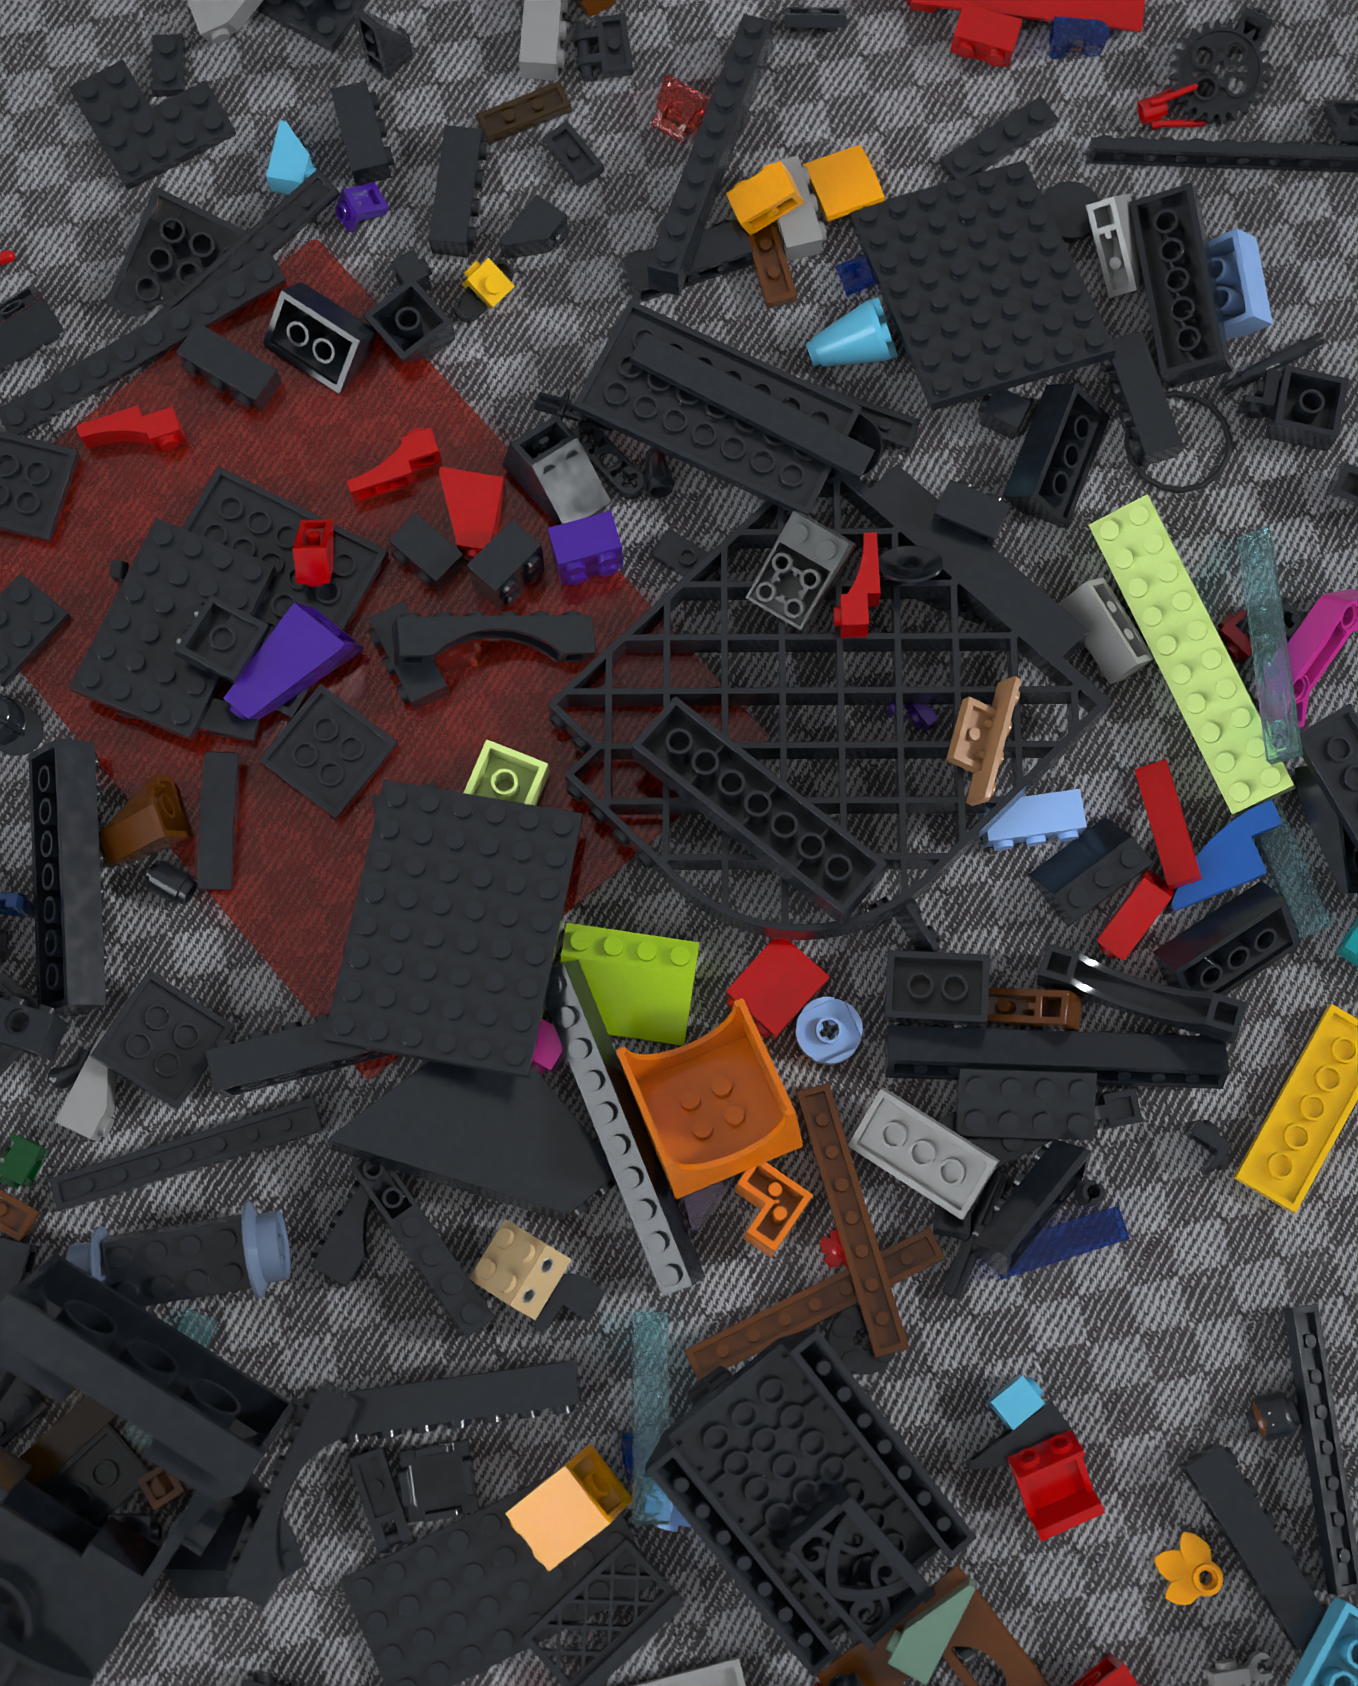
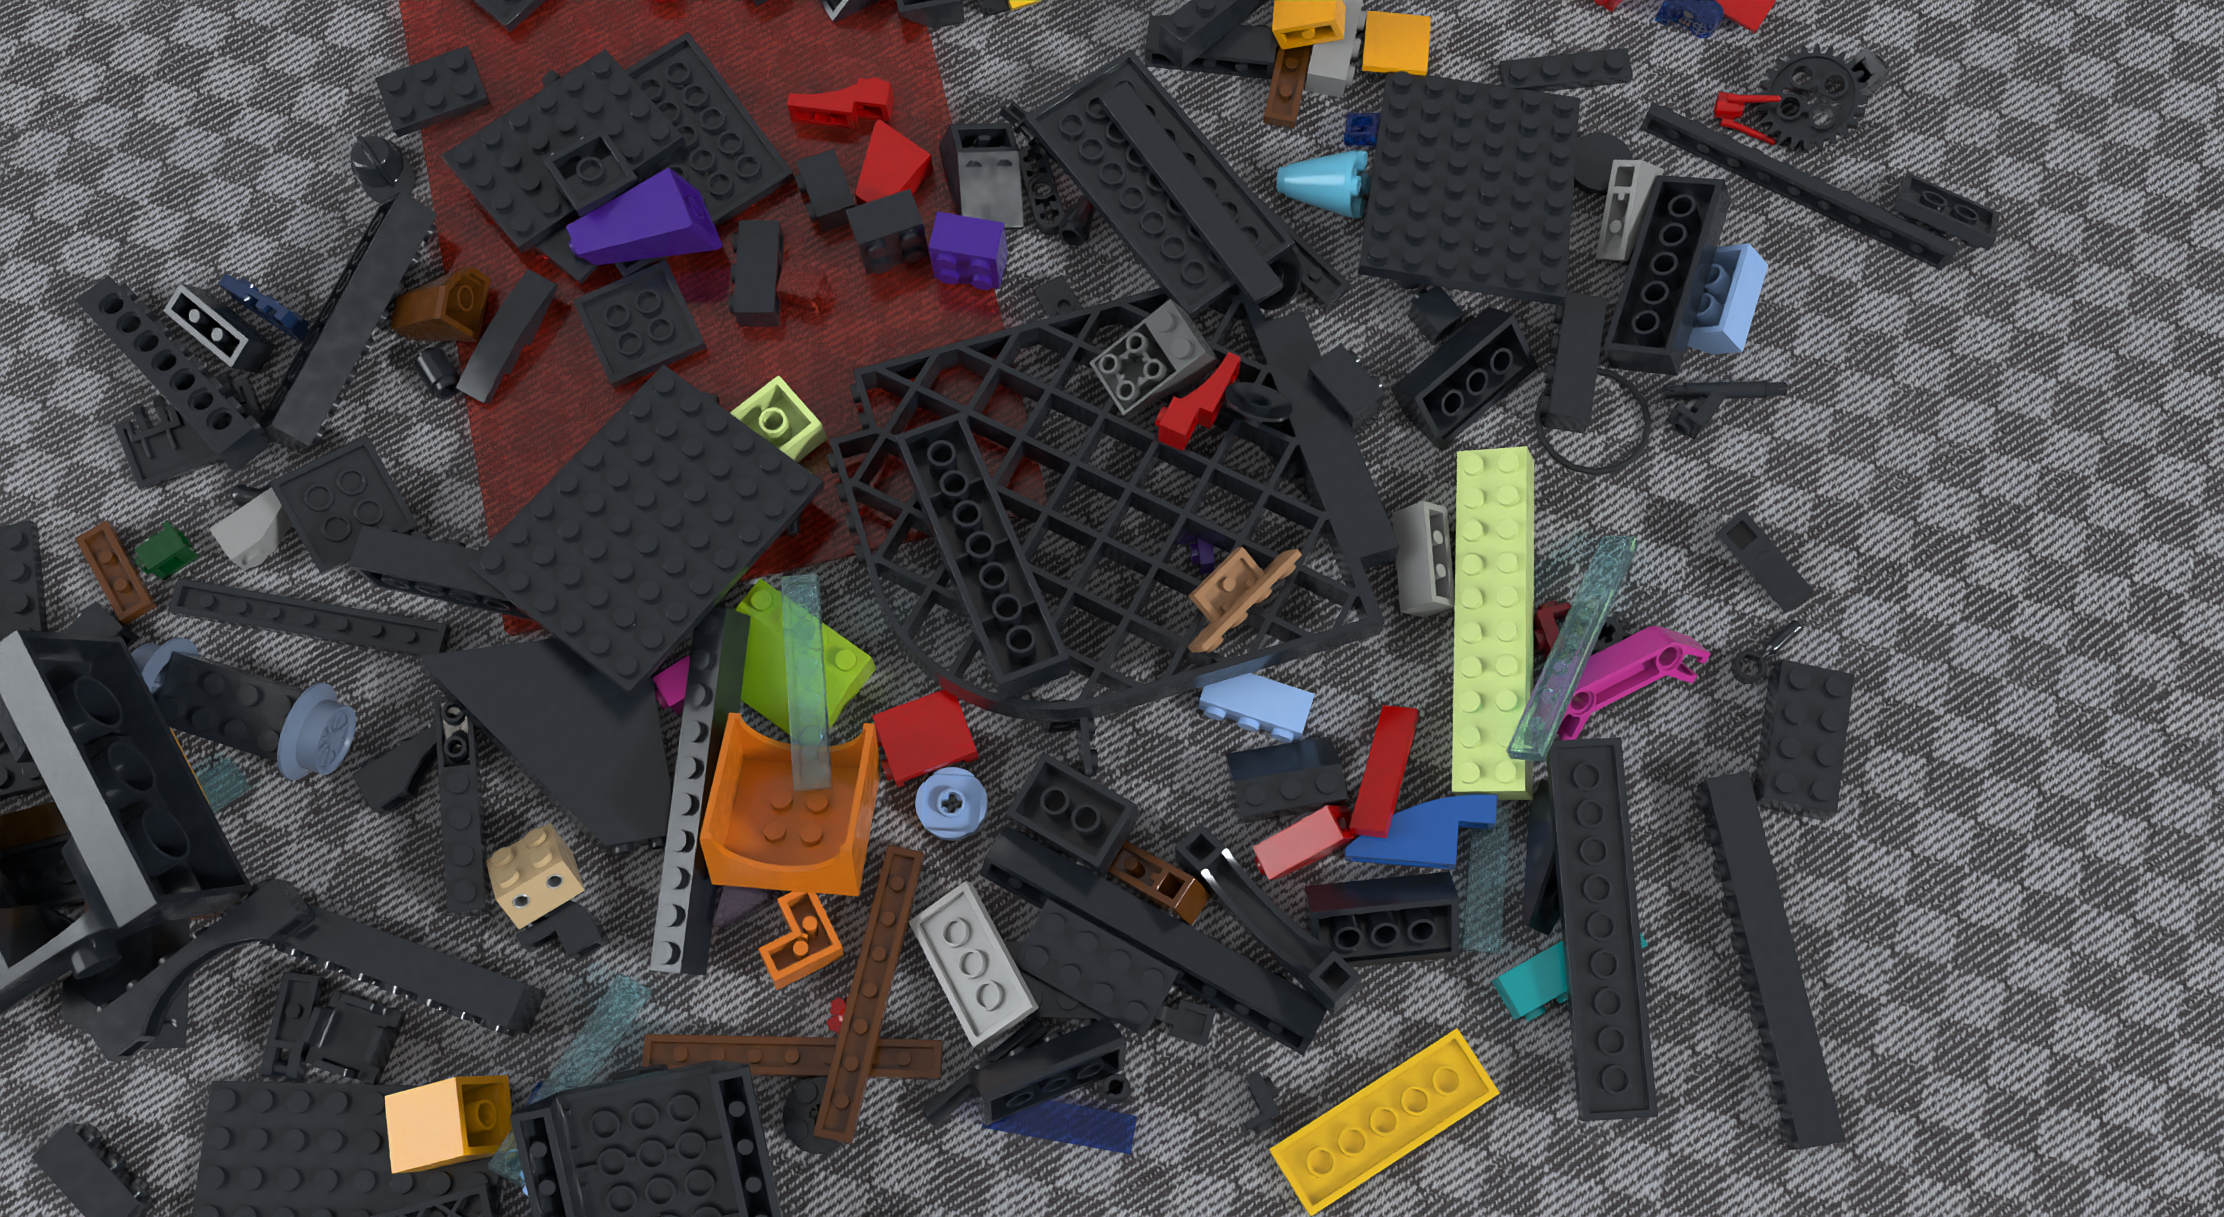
camera: 30 degrees right, 5 degrees down
red slope [293,520,334,587] -> none
black arch [391,611,595,665] -> none
black plate [933,1203,972,1240] -> none
black brick [1265,365,1349,452] -> none
none -> clear light blue plate [780,573,833,792]

